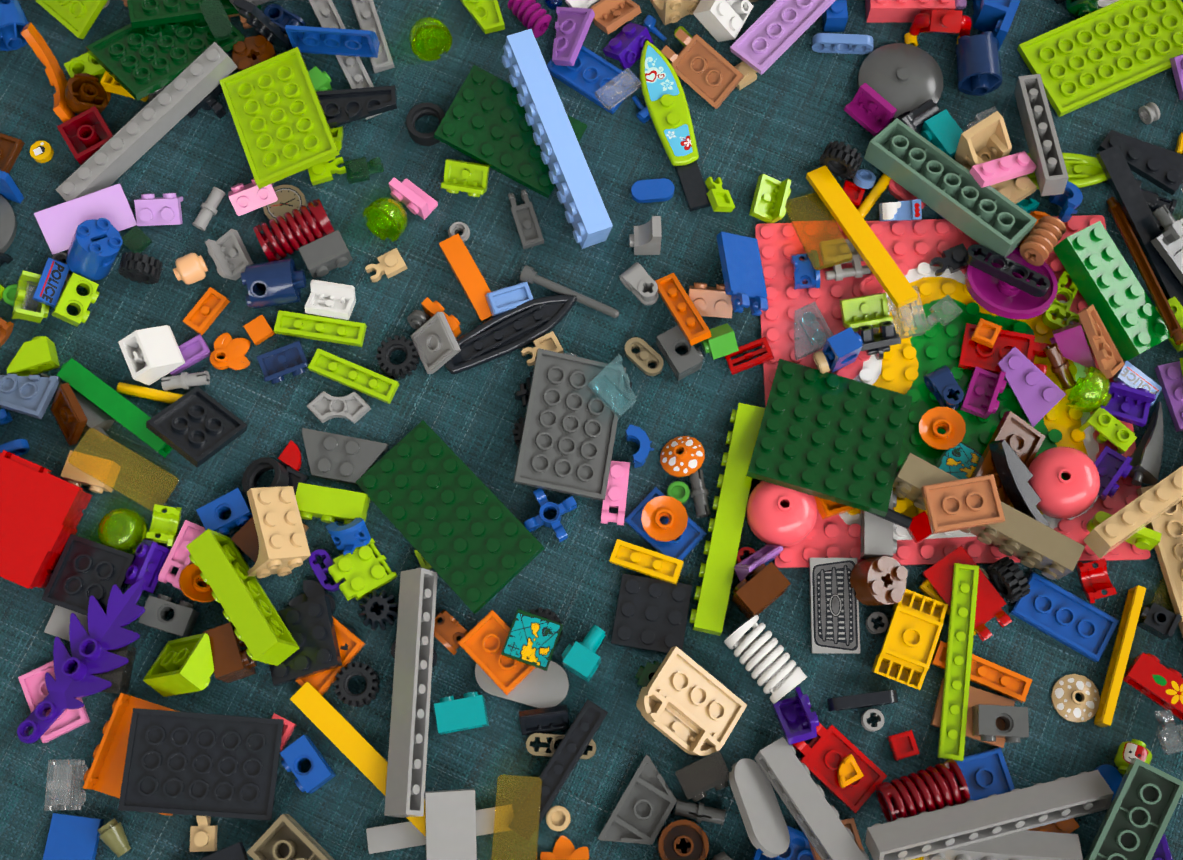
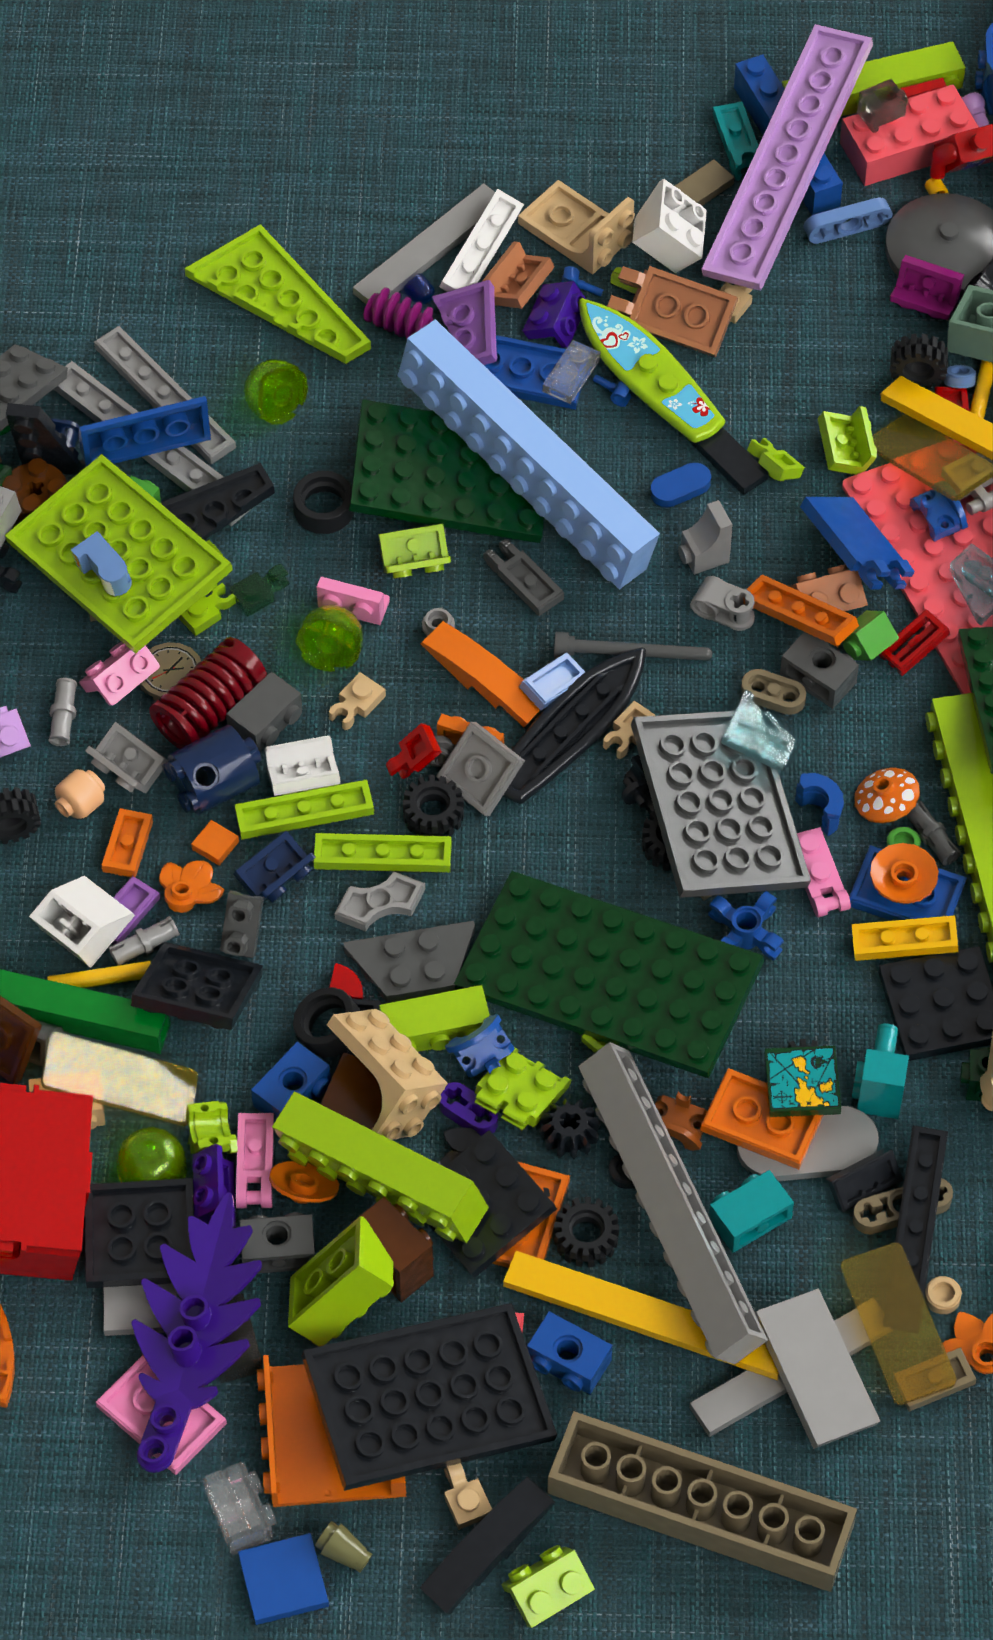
camera: 25 degrees left, 15 degrees down
none -> medium blue leg [71,531,132,596]
none -> dark grey hips [220,890,264,958]
none -> red plate [385,723,442,779]

